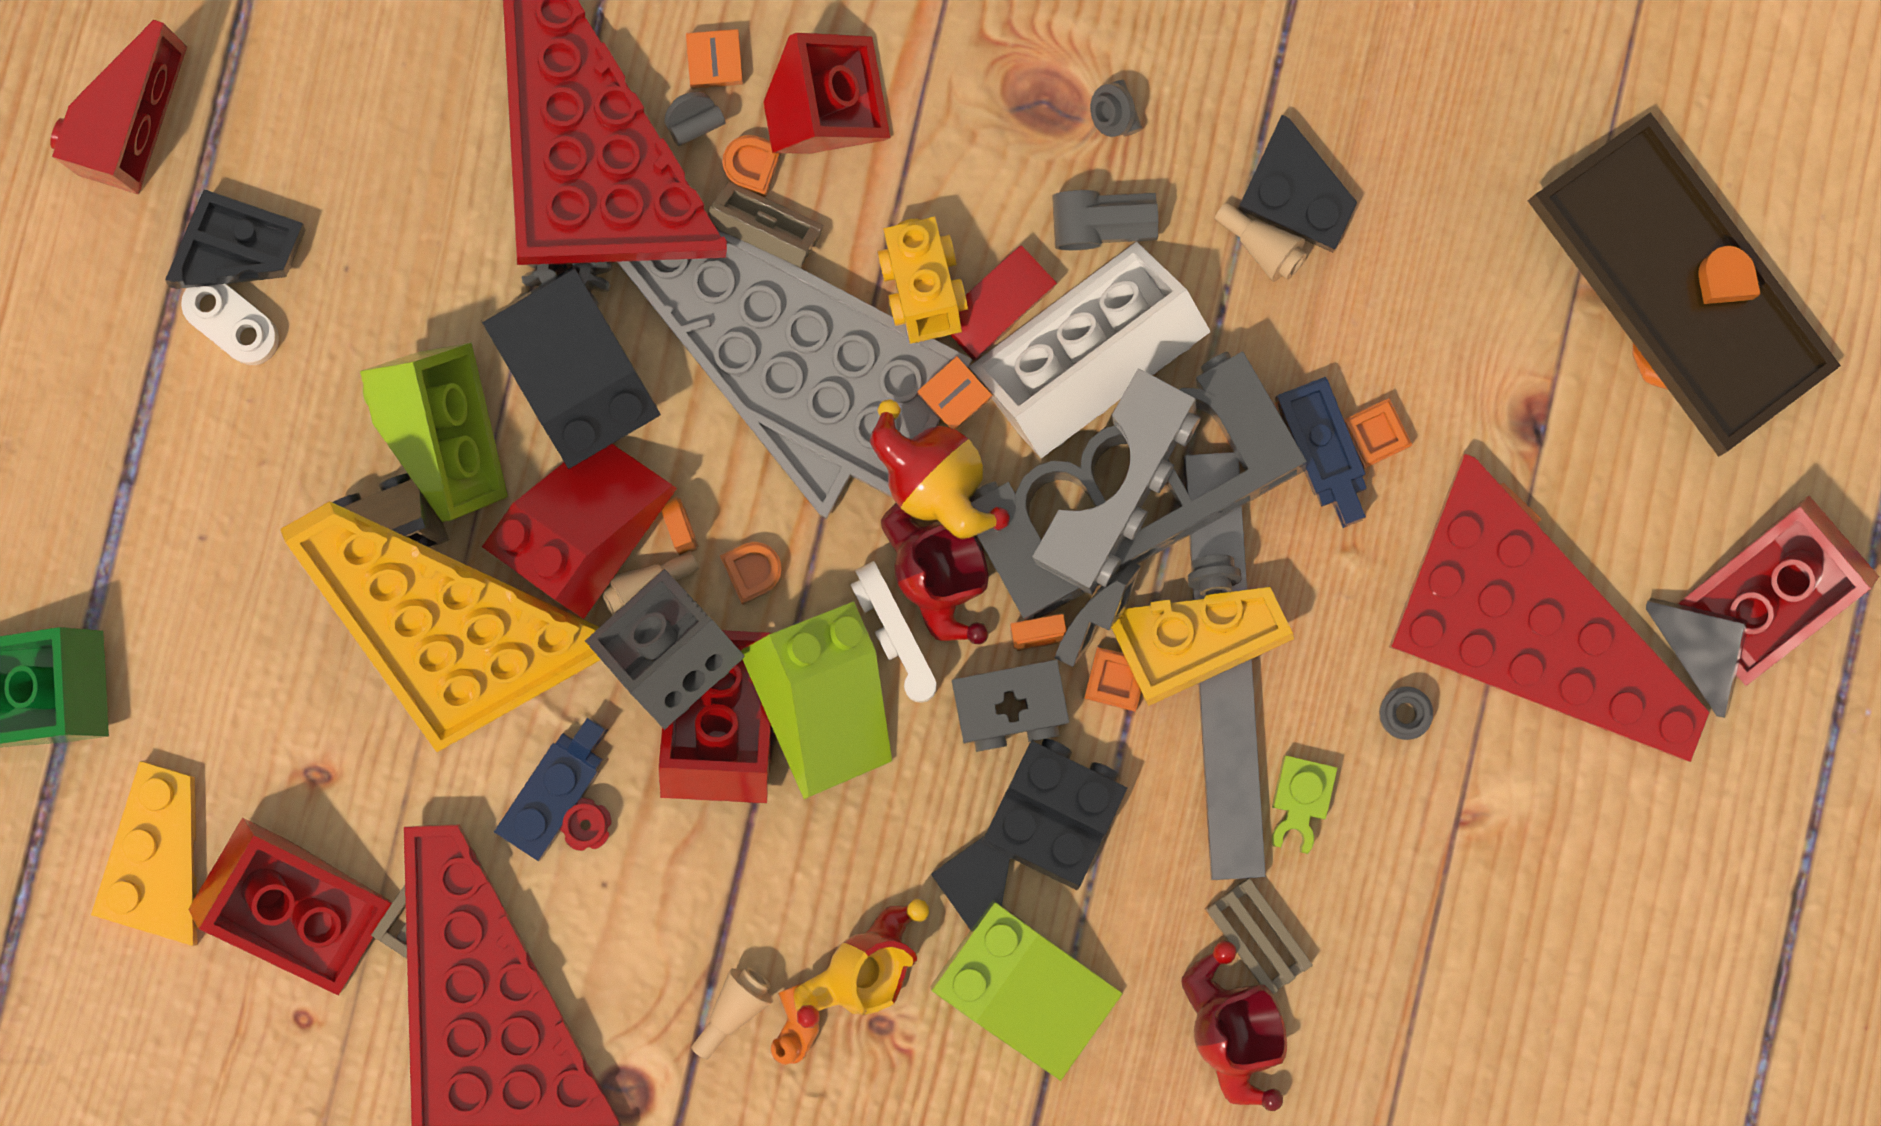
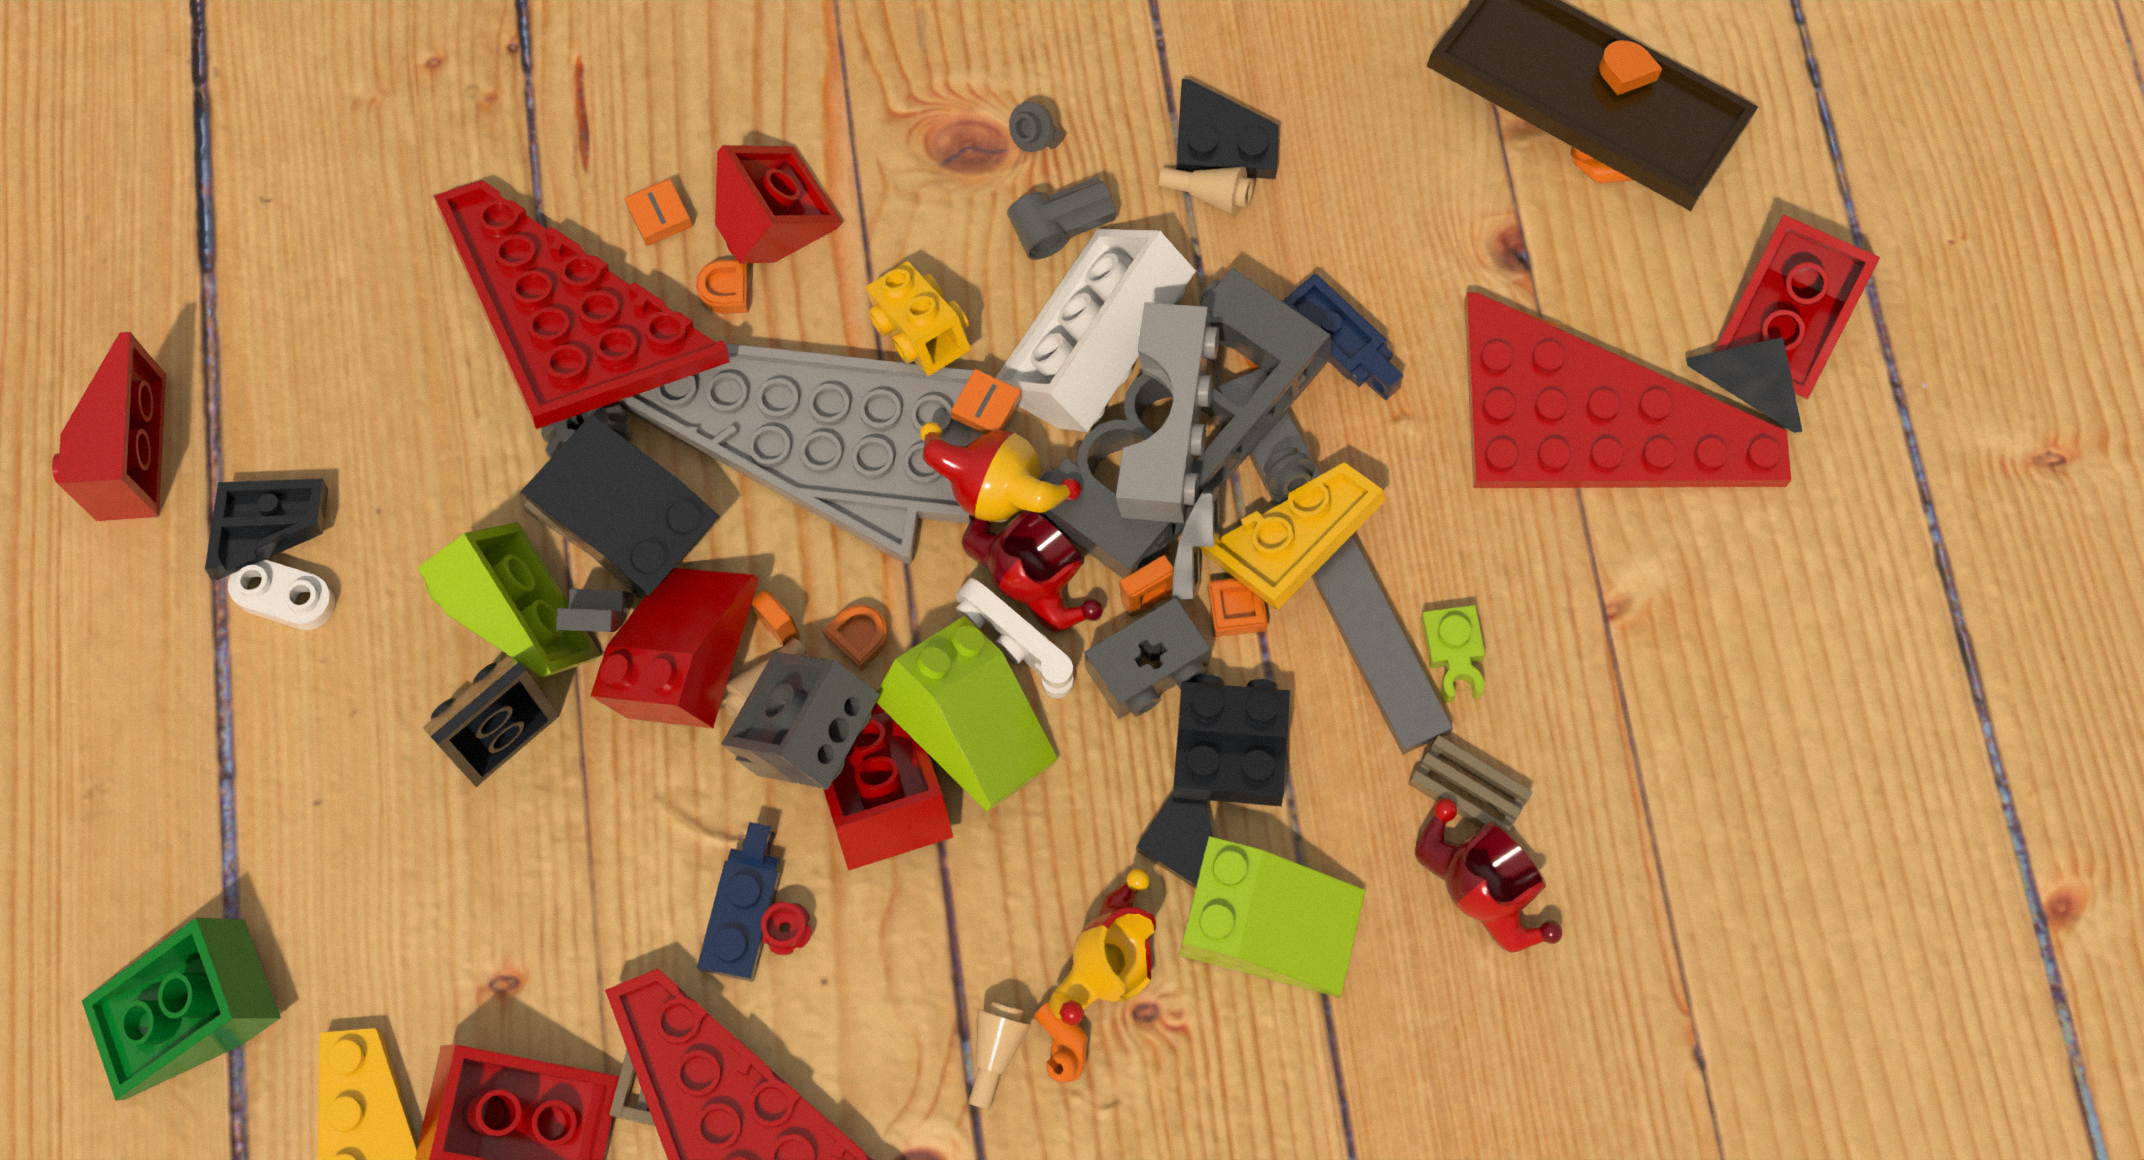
camera: 20 degrees left, 15 degrees down
yellow wing [280,501,601,752] -> none
dark grey plate [665,92,726,146] -> none
dark tan tile [708,181,824,268] -> none
red slope [950,245,1057,361] -> none
orange tile [1344,398,1412,469] -> none
dark grey plate [1379,687,1433,740] -> none
none -> dark grey slope [556,589,633,632]

